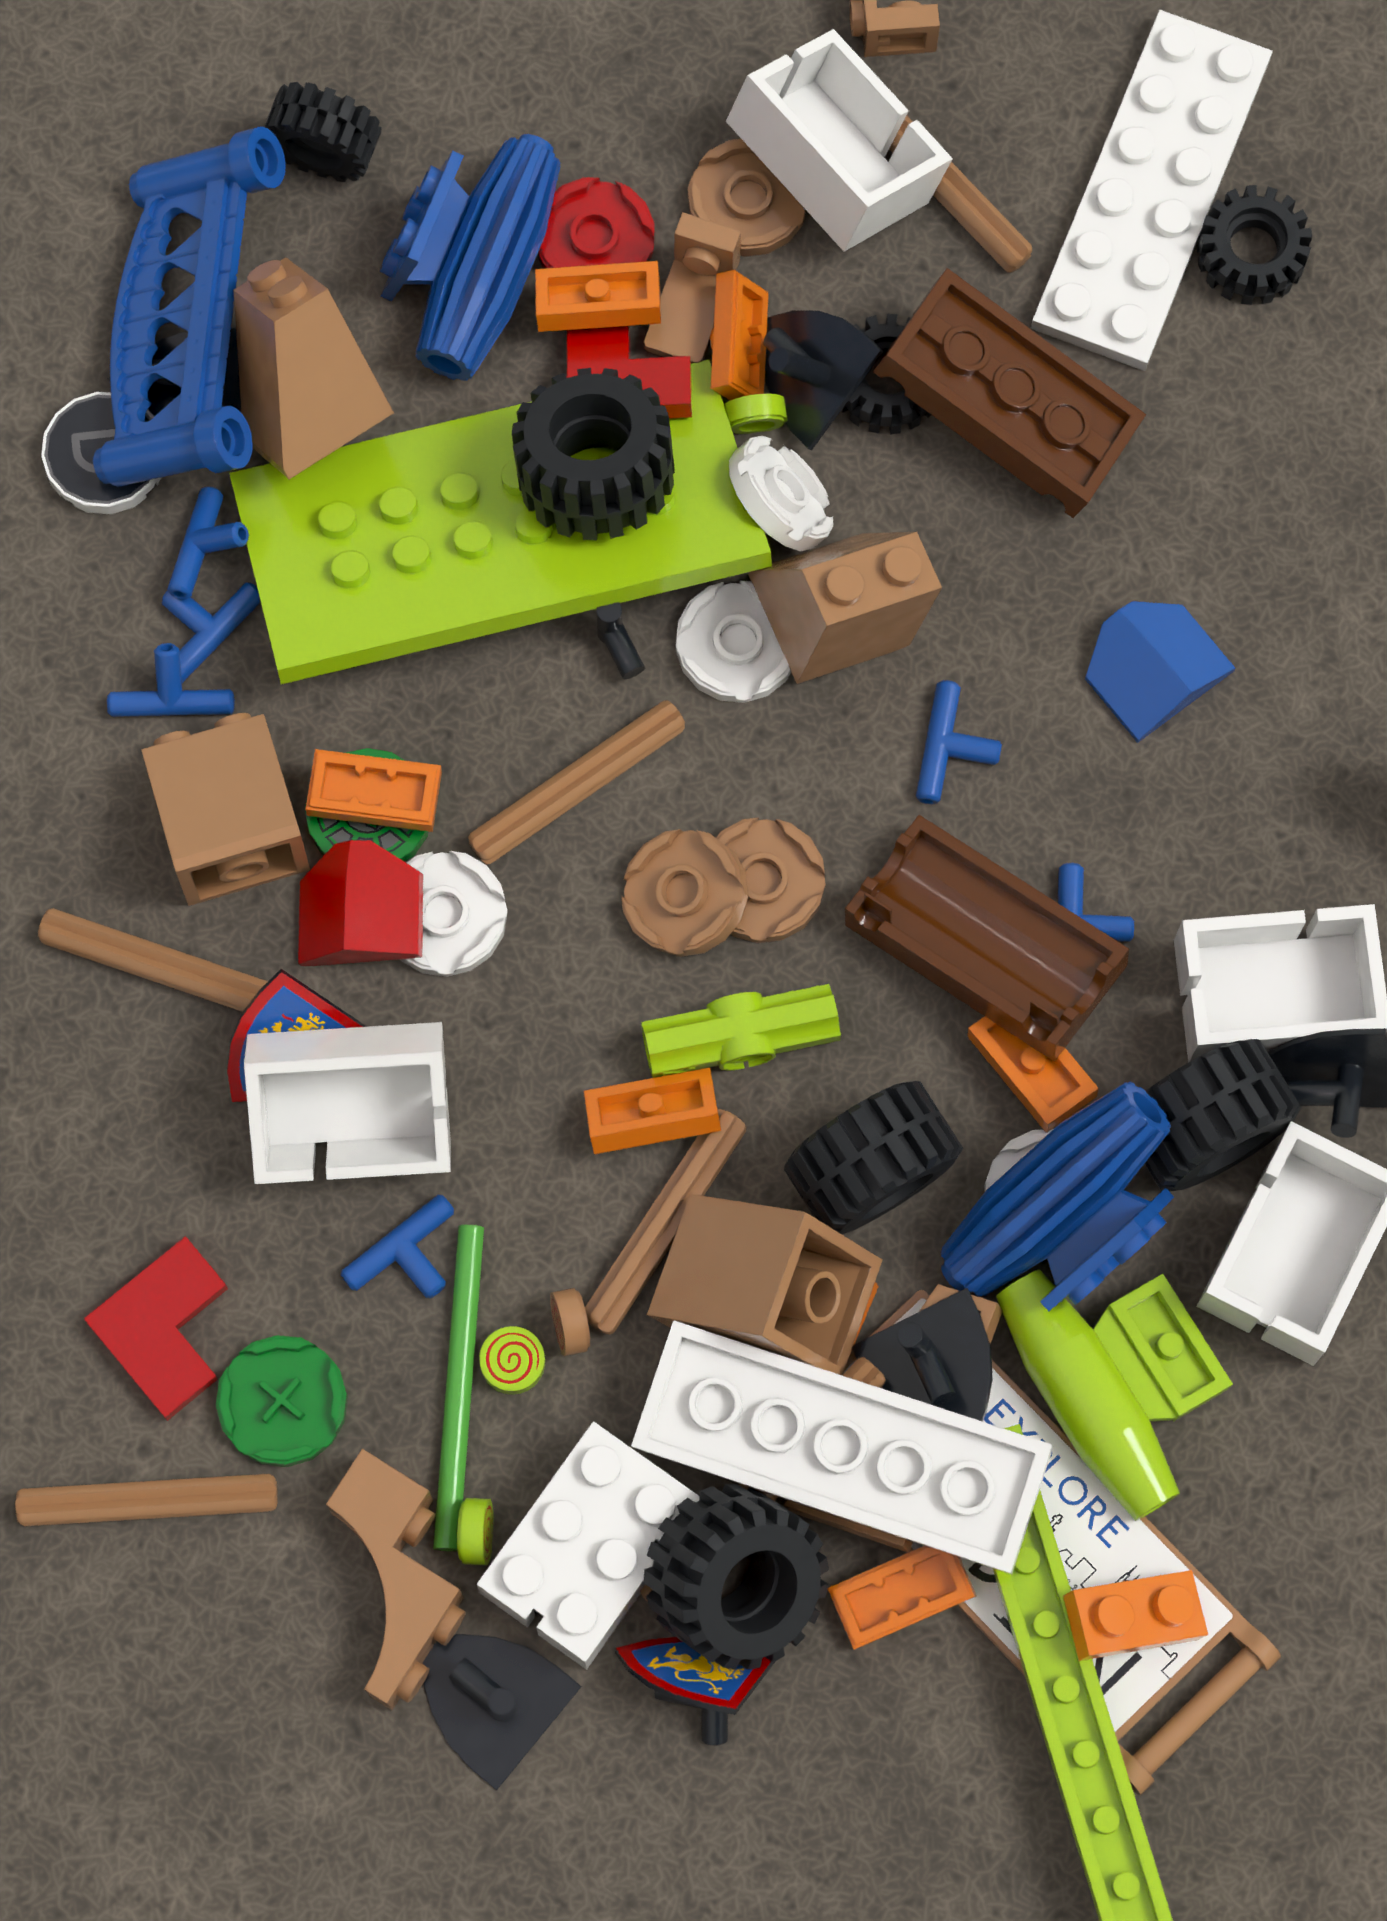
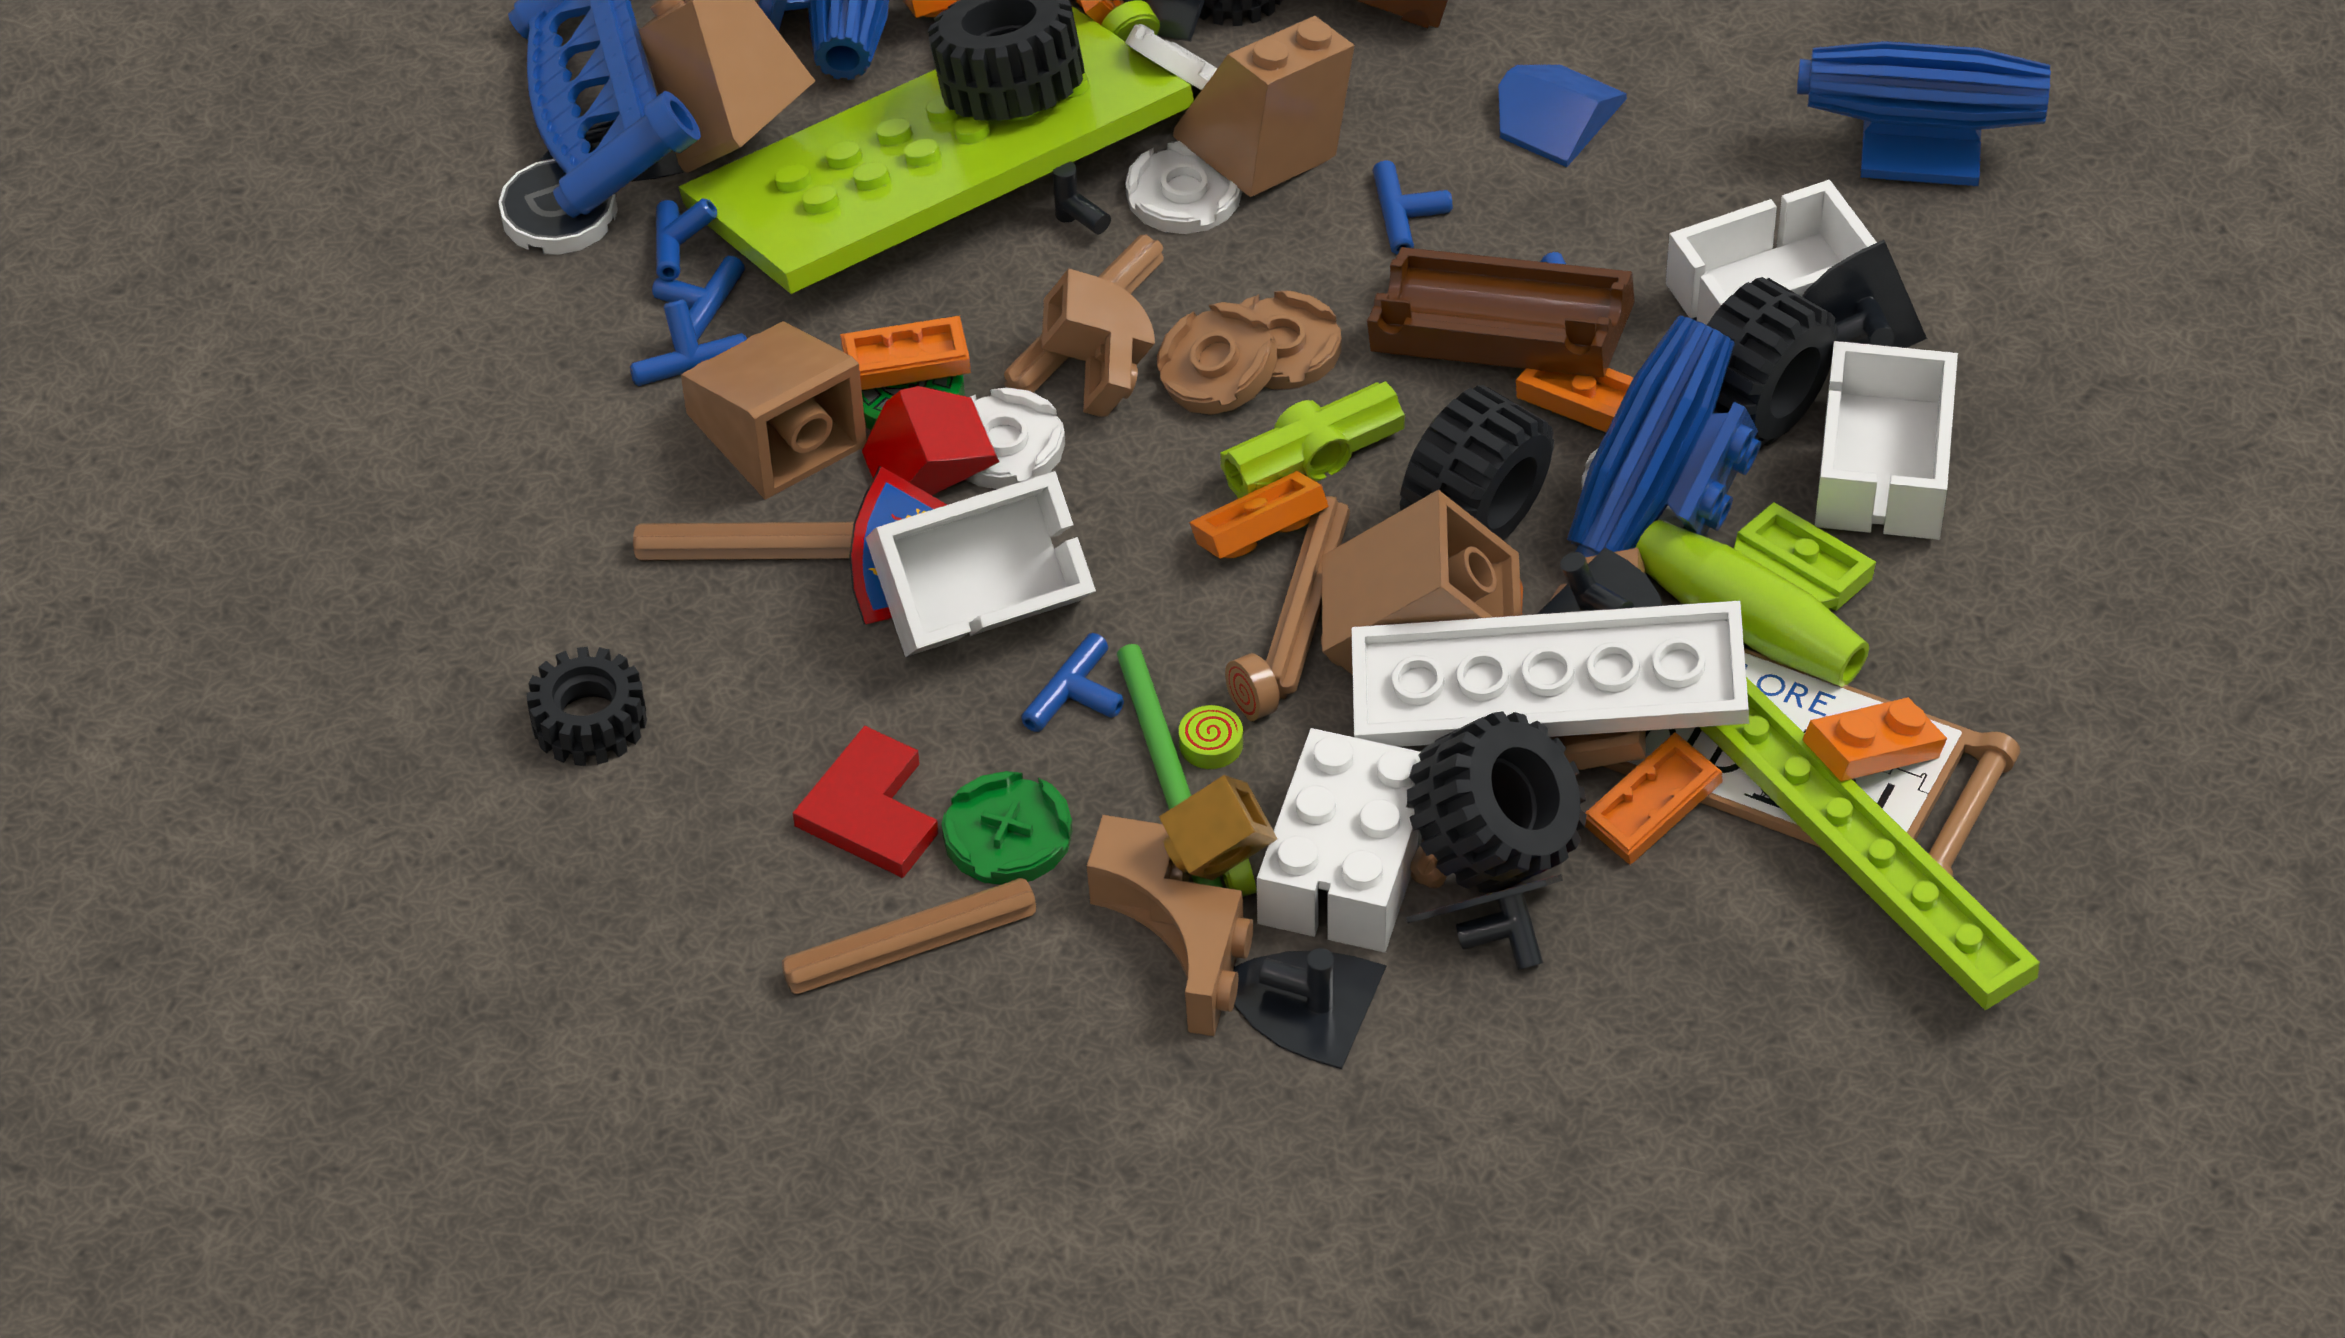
camera: 15 degrees left, 25 degrees down
none -> medium nougat brick [1041,268,1155,416]
none -> pearl gold brick [1159,775,1278,881]

